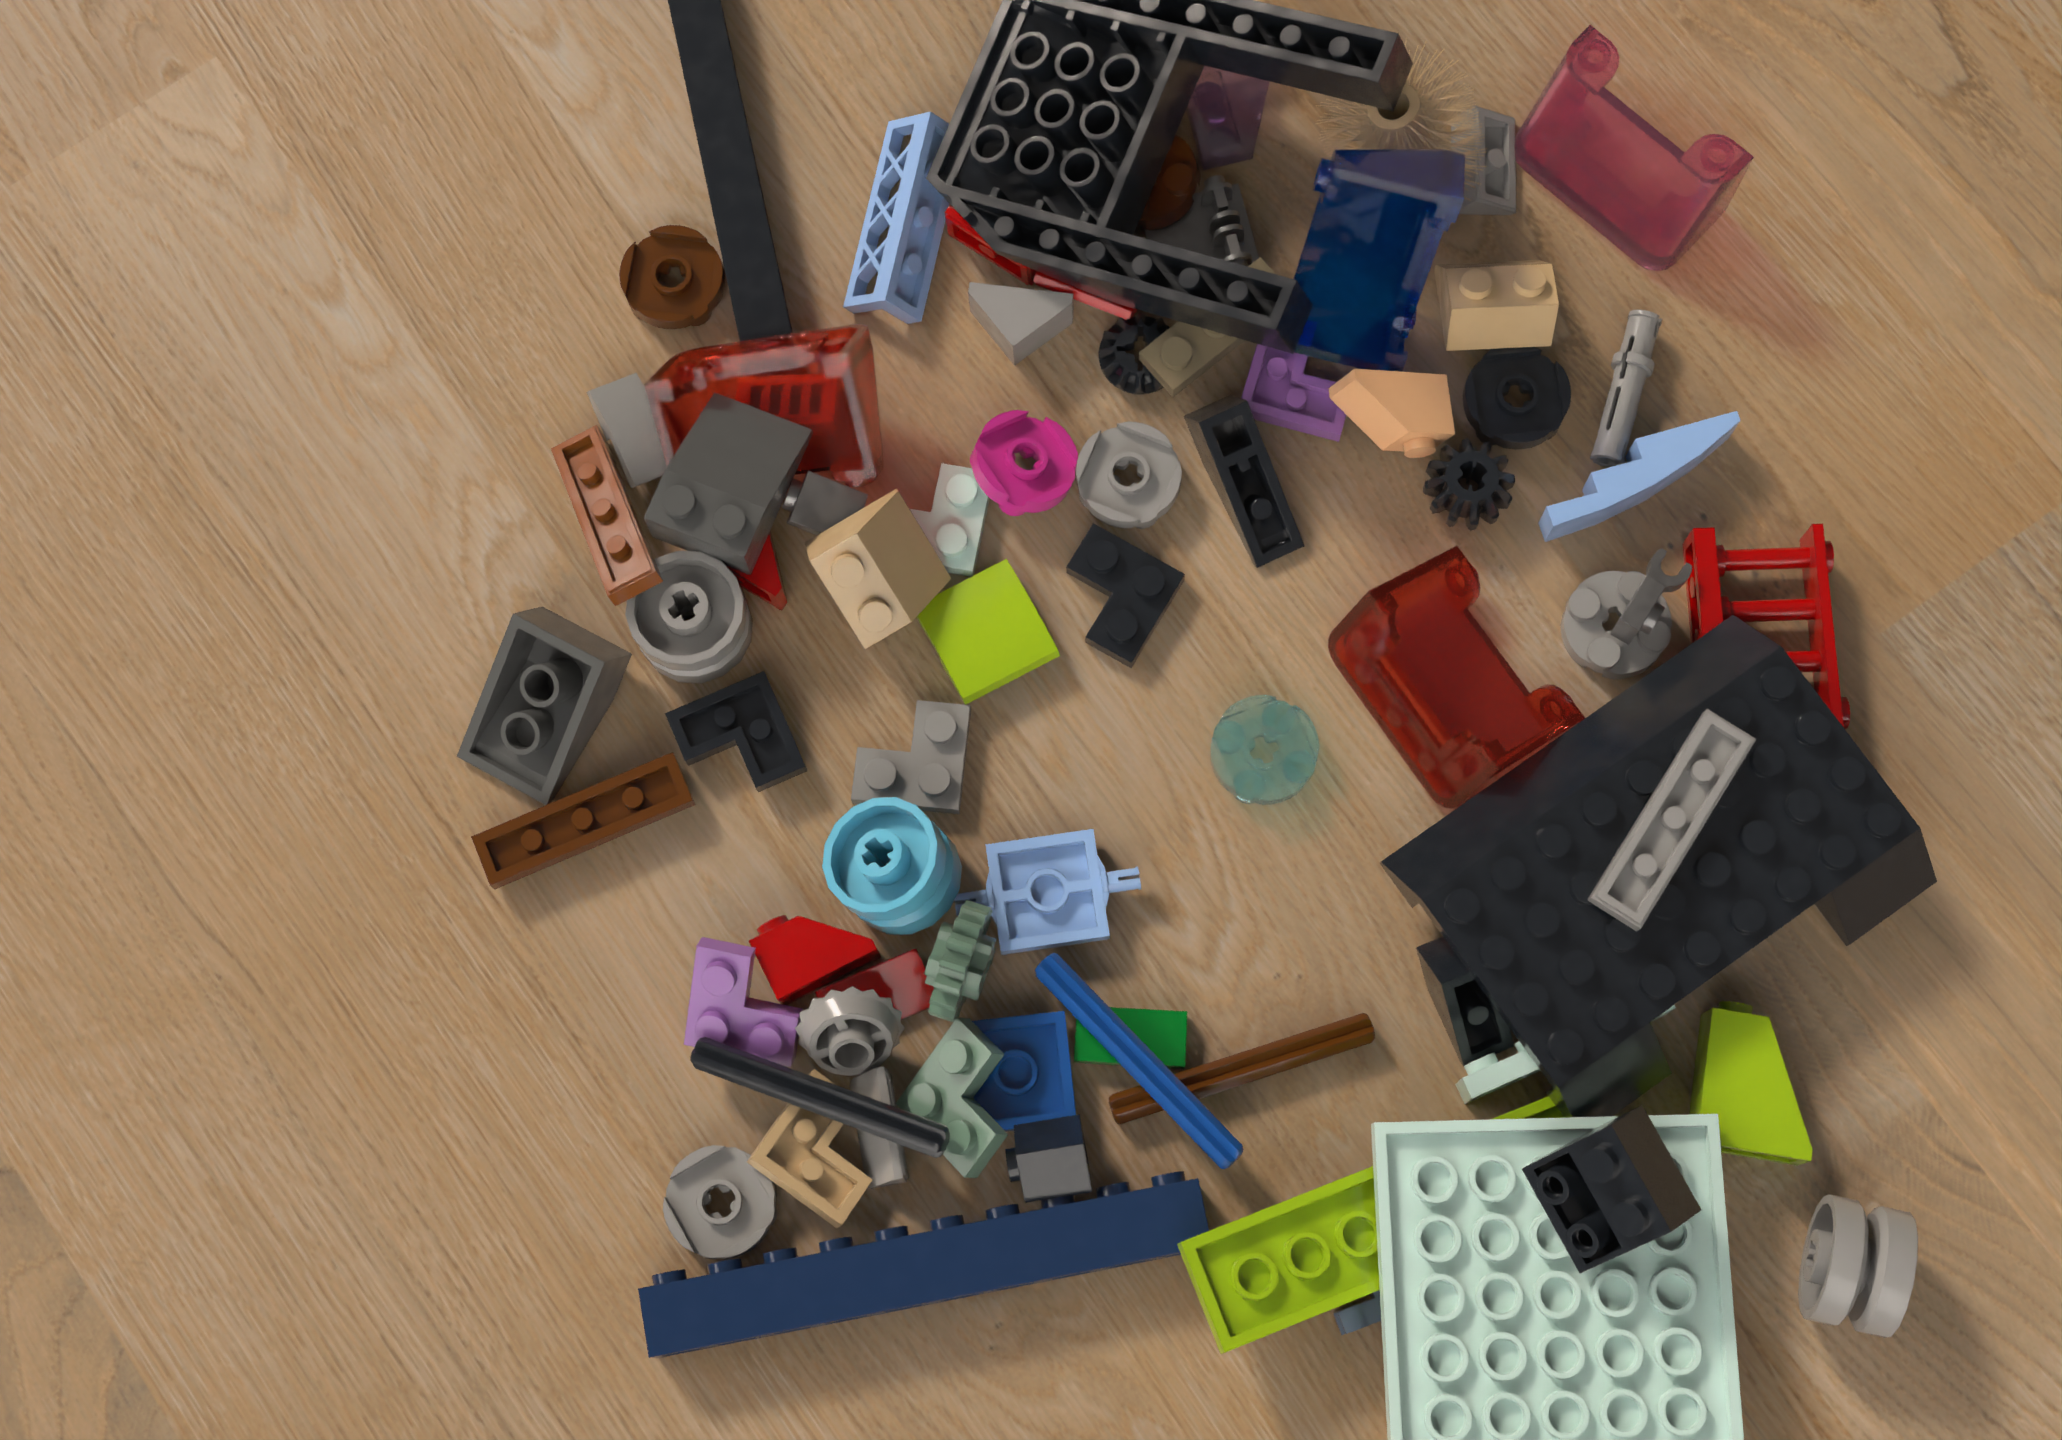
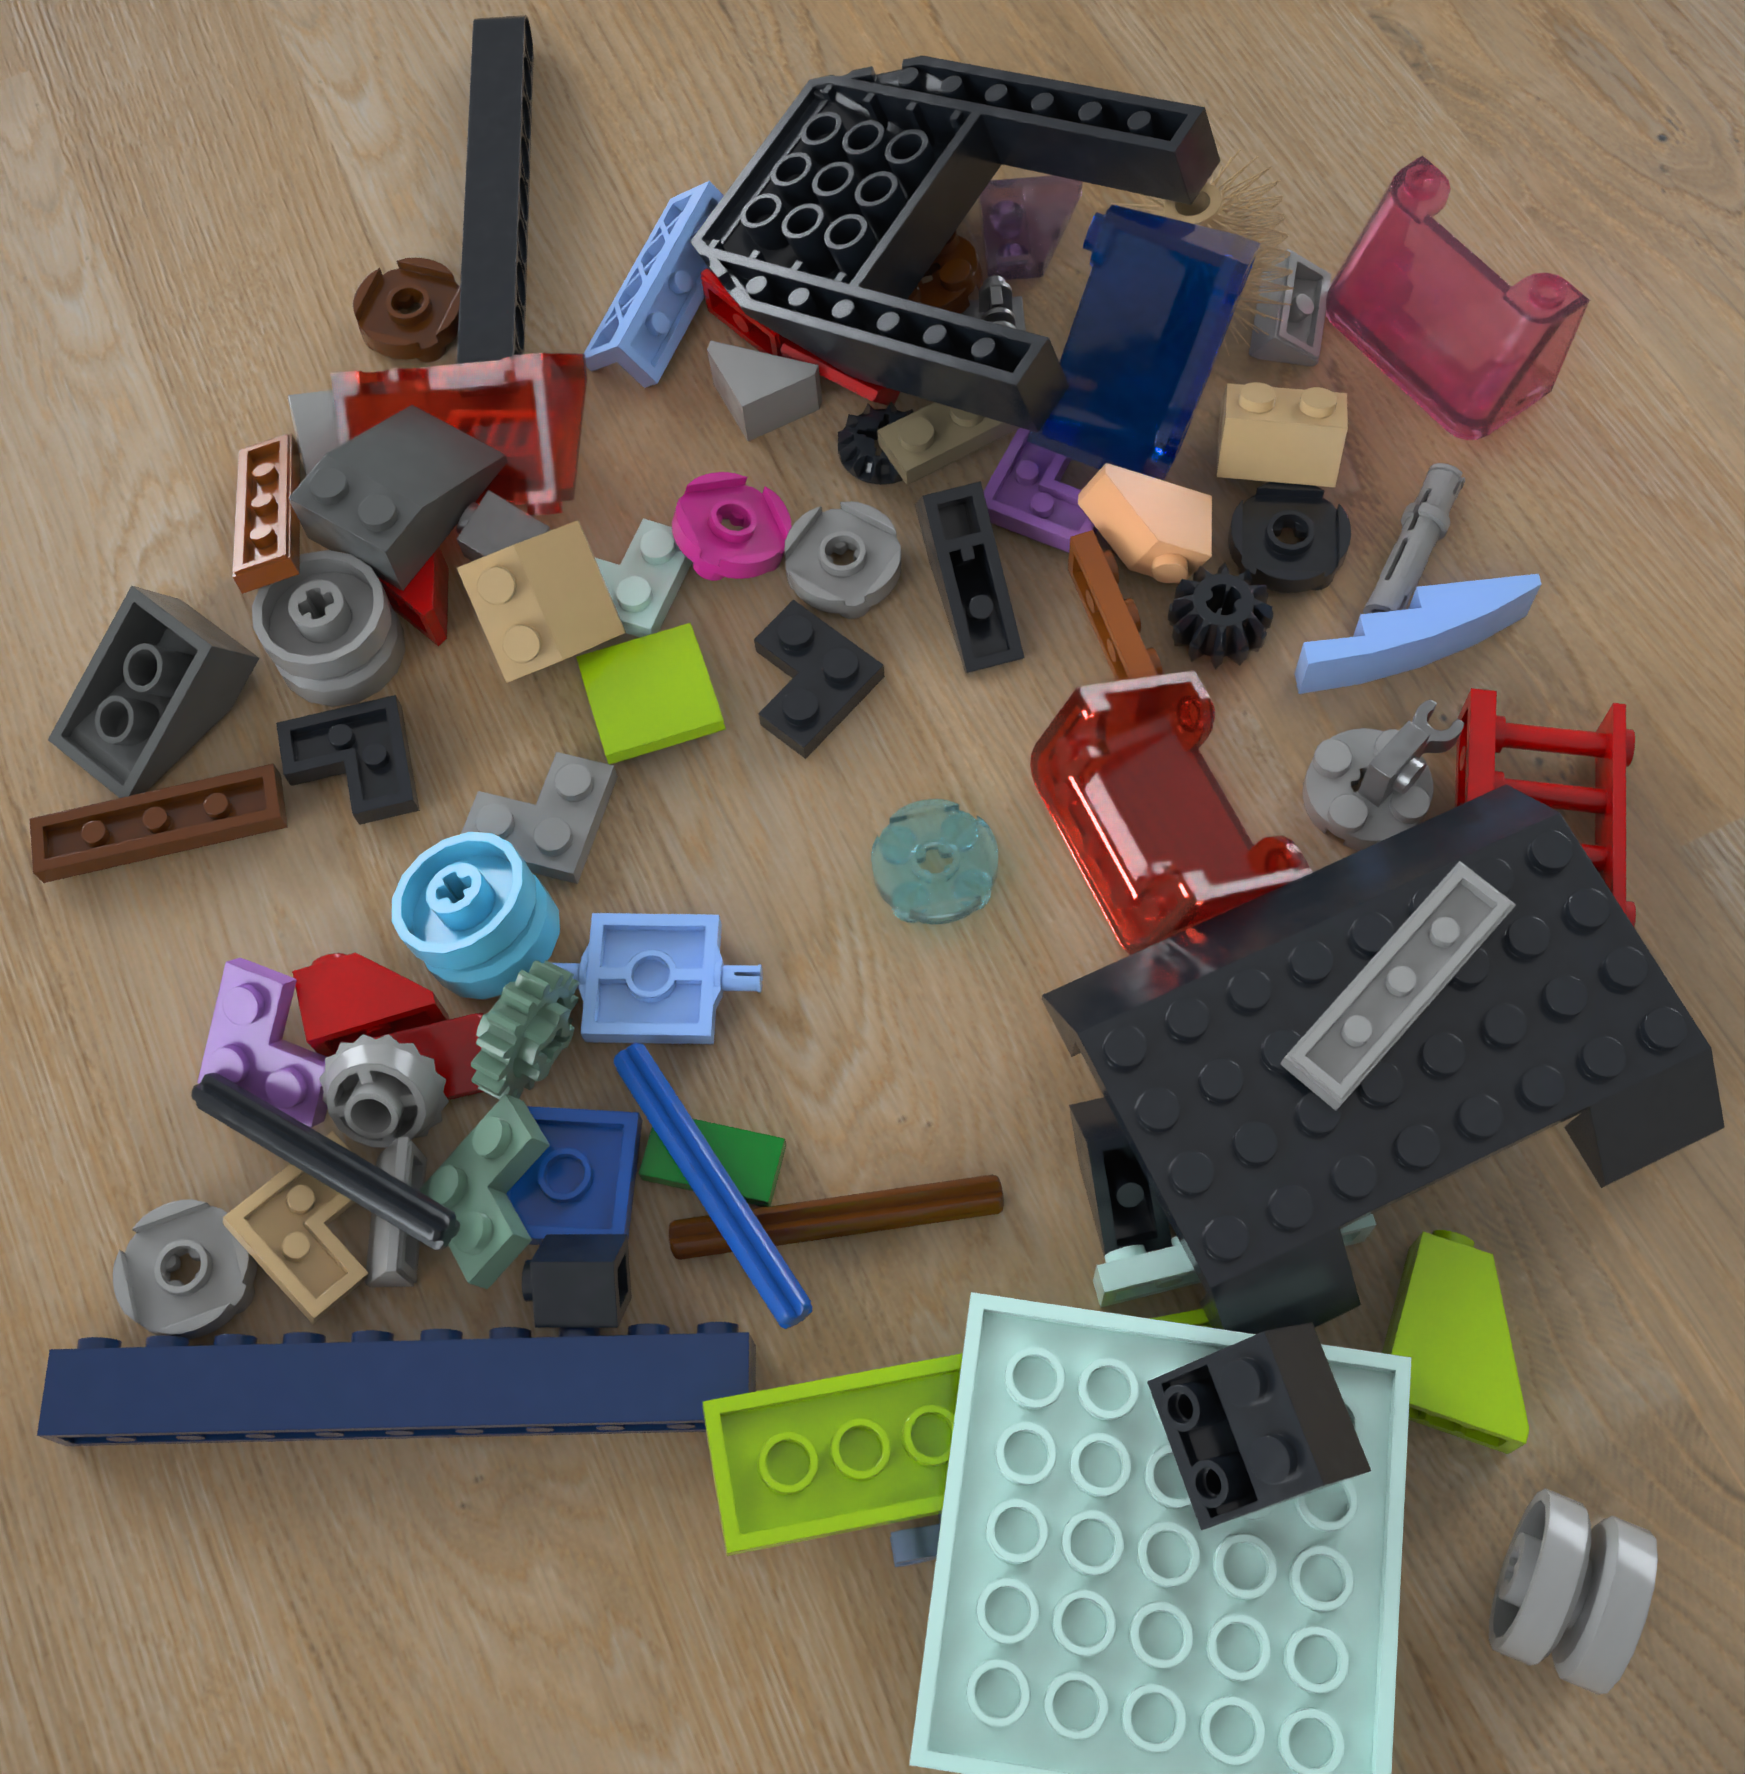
camera: 10 degrees right, 10 degrees down
none -> dark orange plate [1068,530,1163,715]

